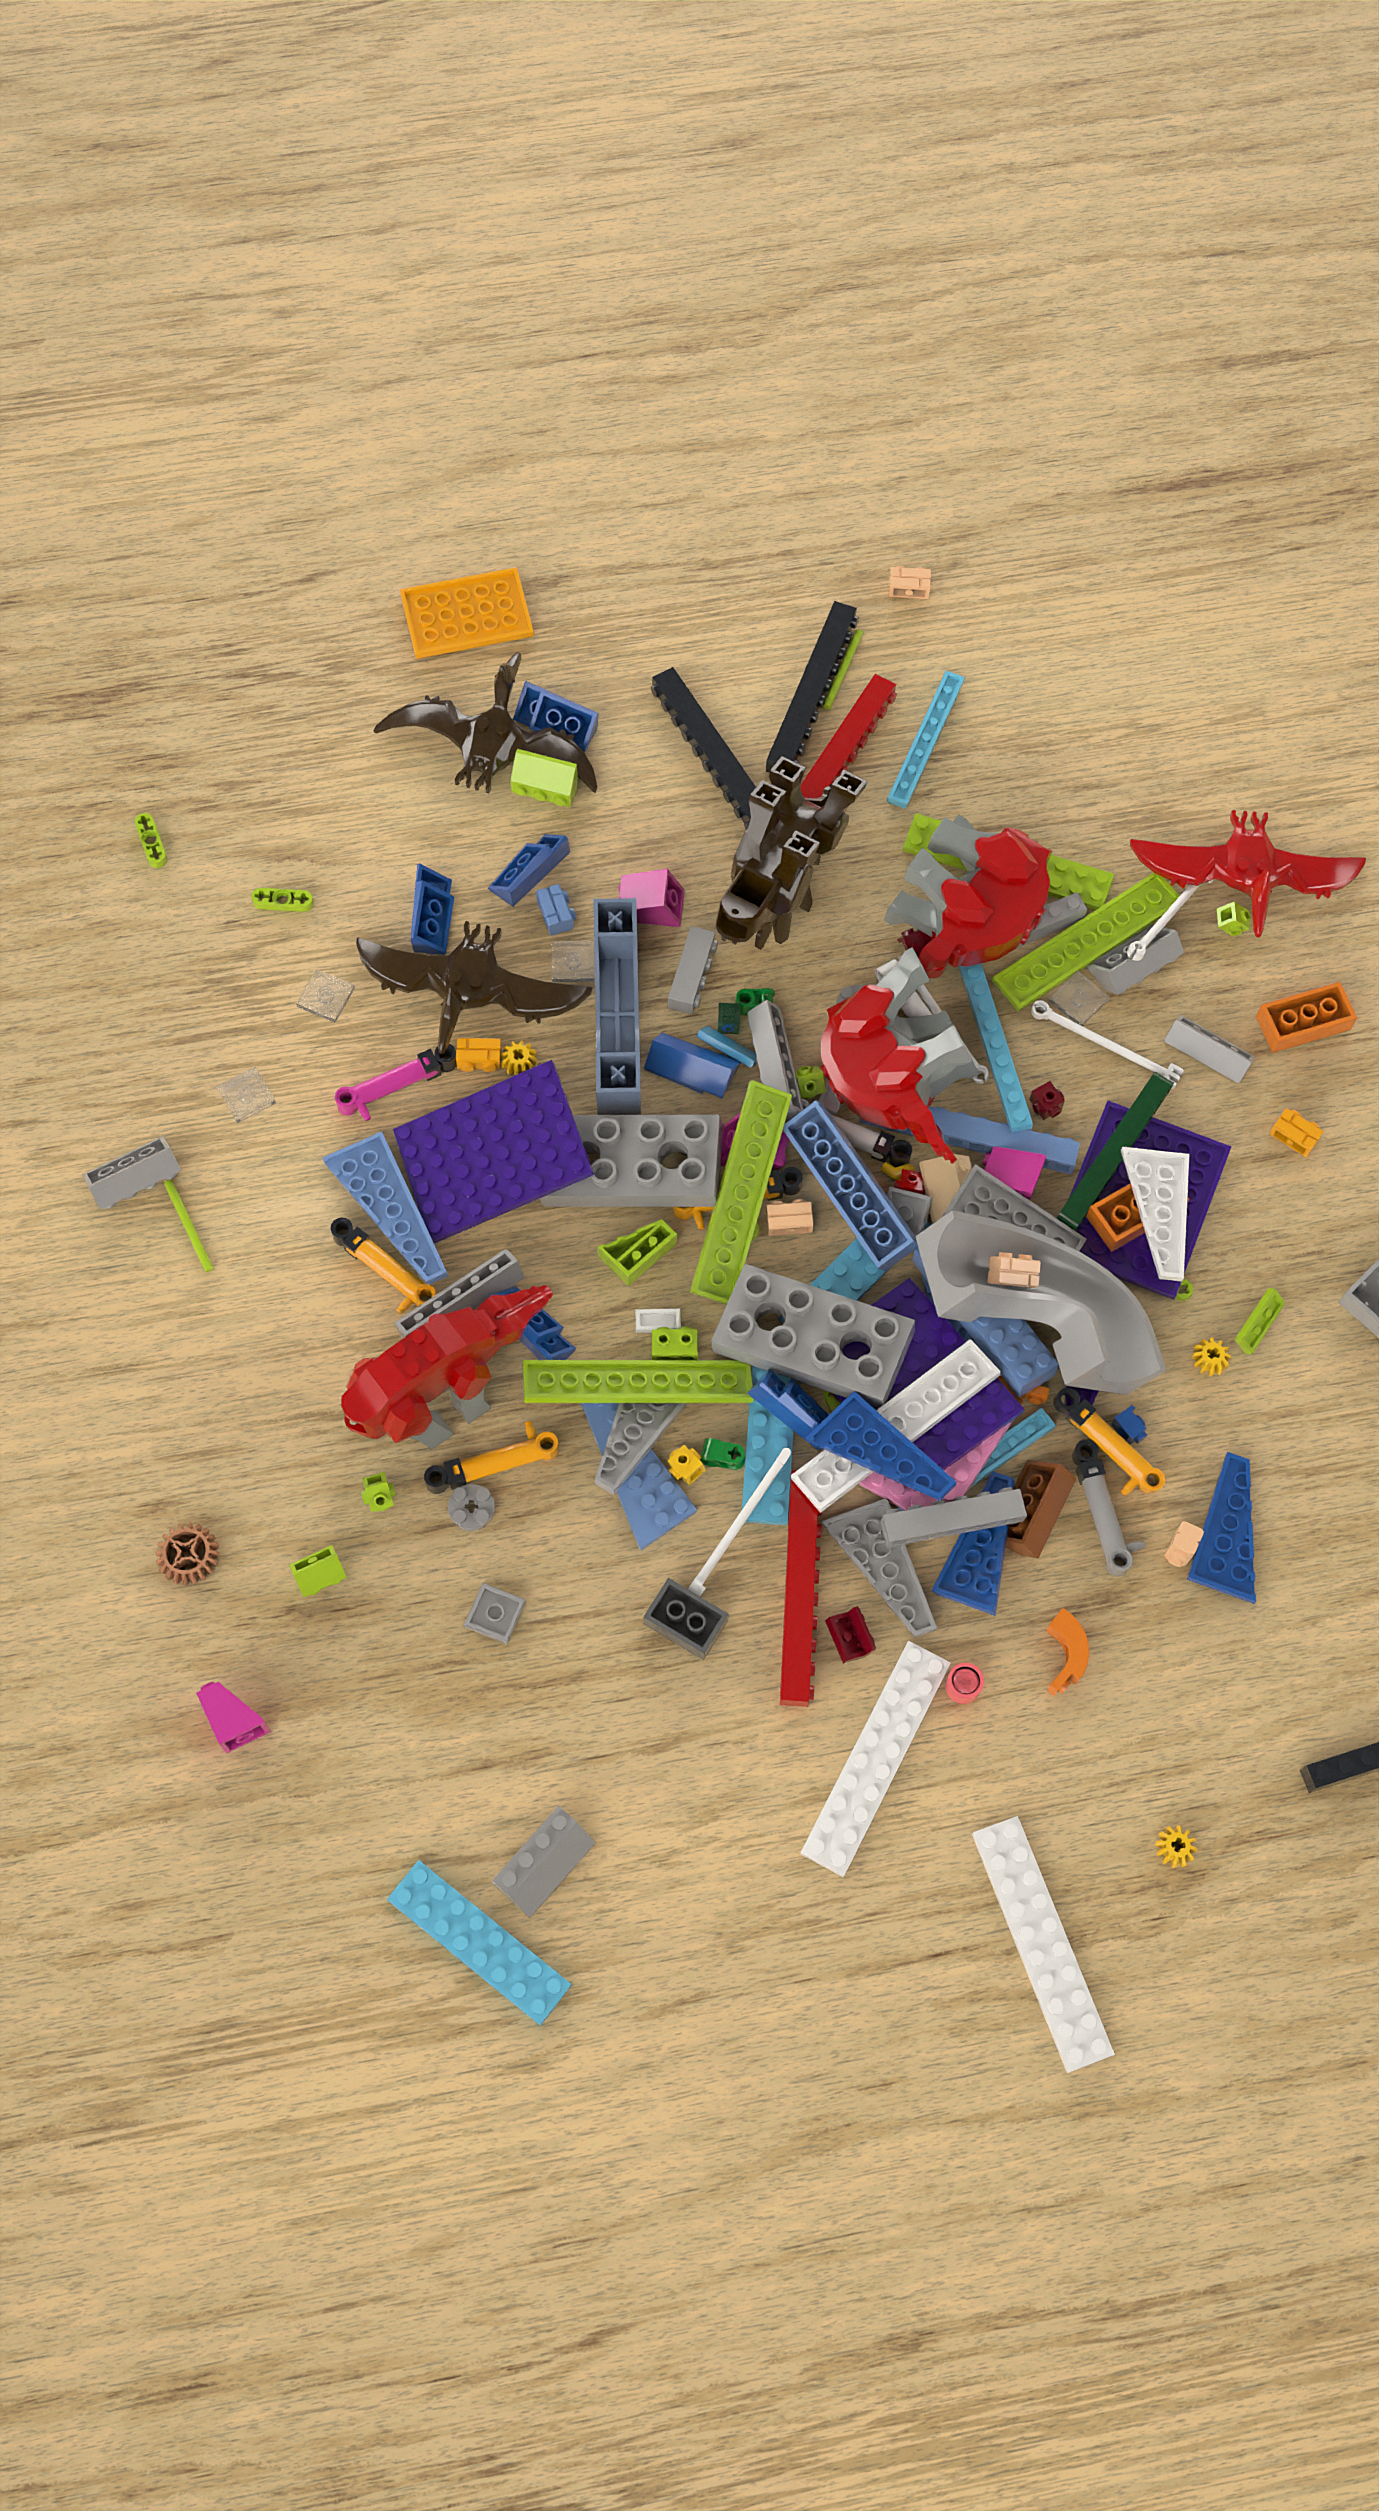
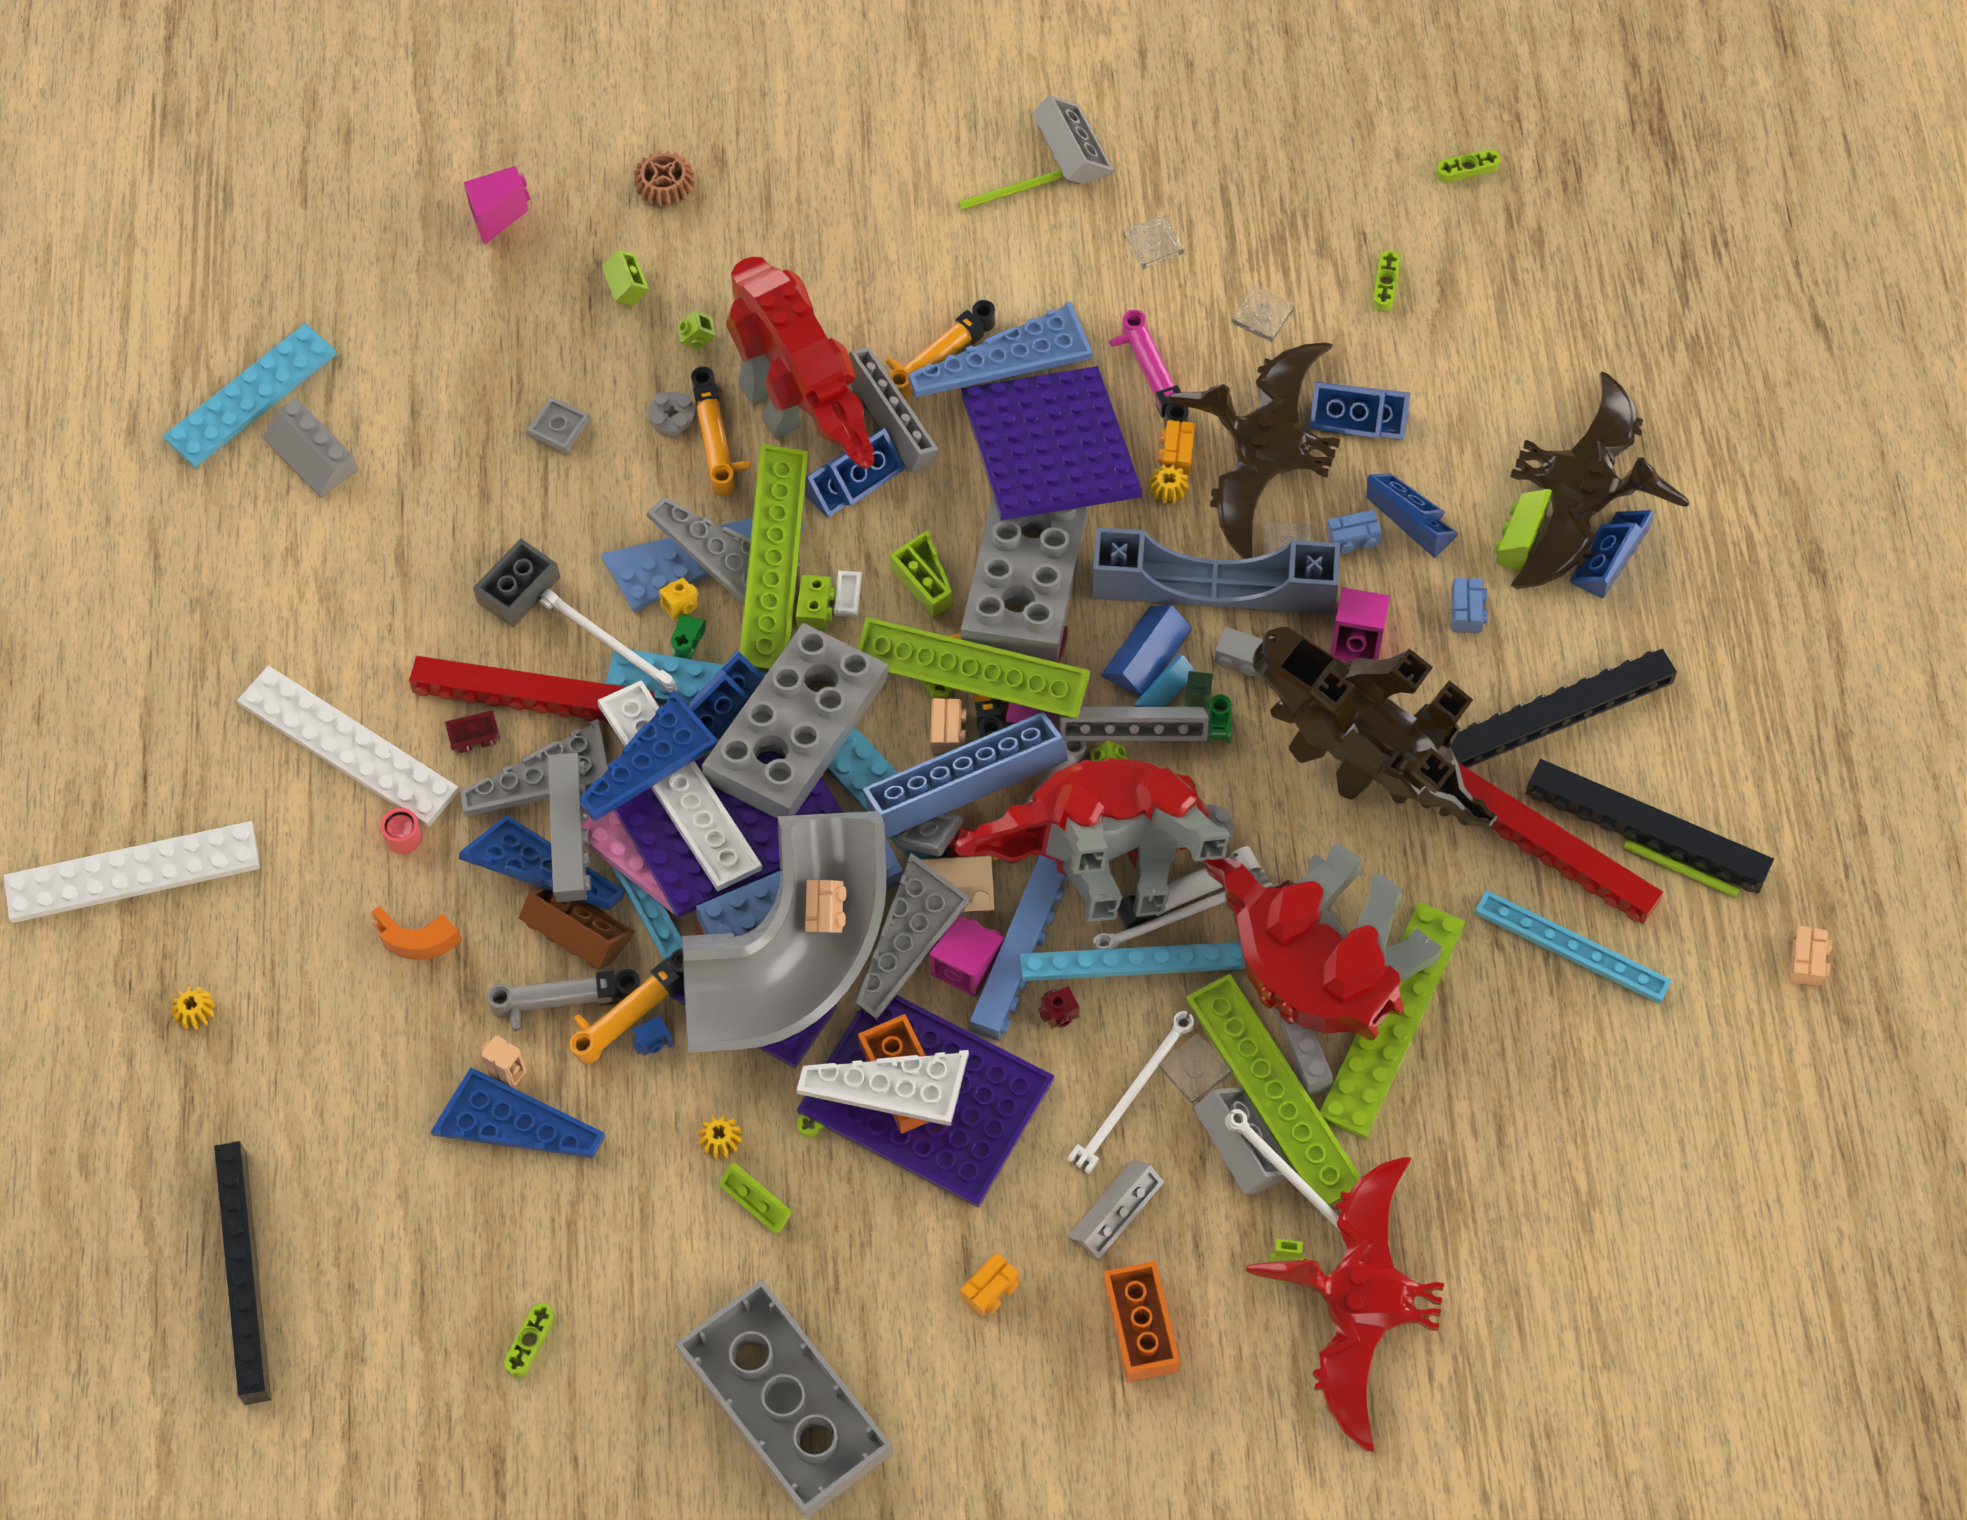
camera: 100 degrees right, 5 degrees down
light orange plate [400,567,534,659] -> none
dark green beam [1056,1072,1174,1231] -> none
none -> medium blue brick [1451,578,1488,633]

